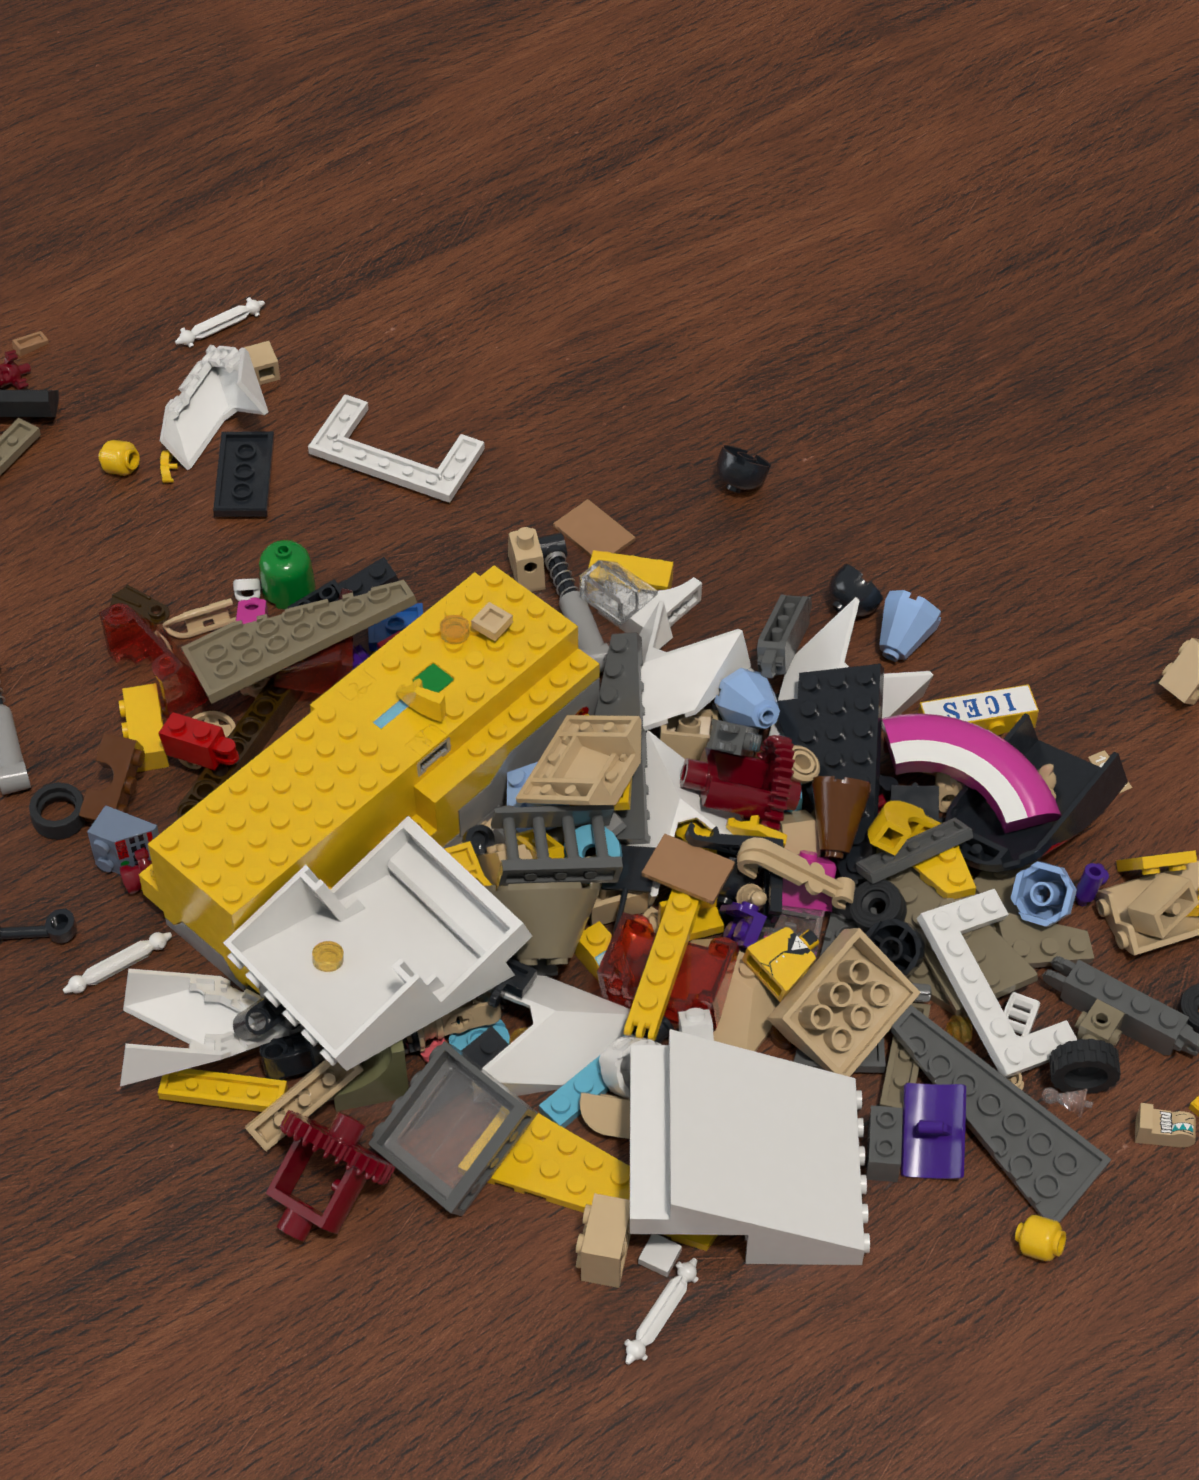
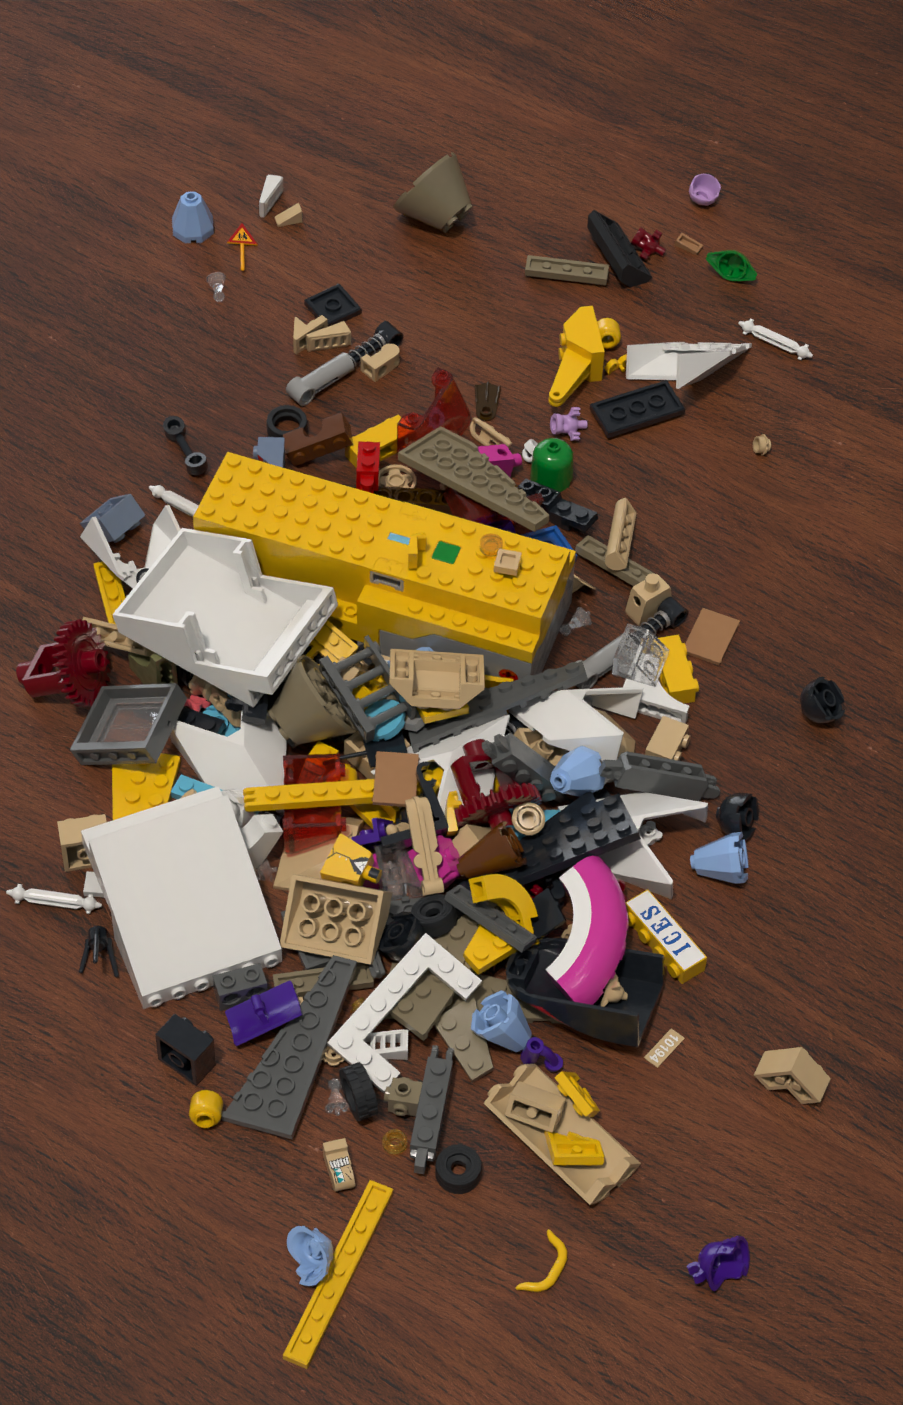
camera: 65 degrees right, 0 degrees up
tan brick [244,341,280,385] -> none
white plate [308,394,485,503] -> none
clear yellow tile [312,941,344,972] -> none
none -> black plant [79,926,119,978]
none -> sand blue slope [80,494,145,543]
none -> black brick [155,1013,216,1086]
none -> tan leg [361,344,400,382]
none -> clear yellow plate [382,1129,408,1154]
none -> yellow slope [549,306,605,407]
none -> lavender piece [550,407,587,441]
none -> dark tan plate [575,535,655,586]
none -> tan brick [605,497,636,570]
none -> tan brick [645,716,691,761]
none -> green hat [706,250,757,281]
none -> tan plate [753,434,771,455]

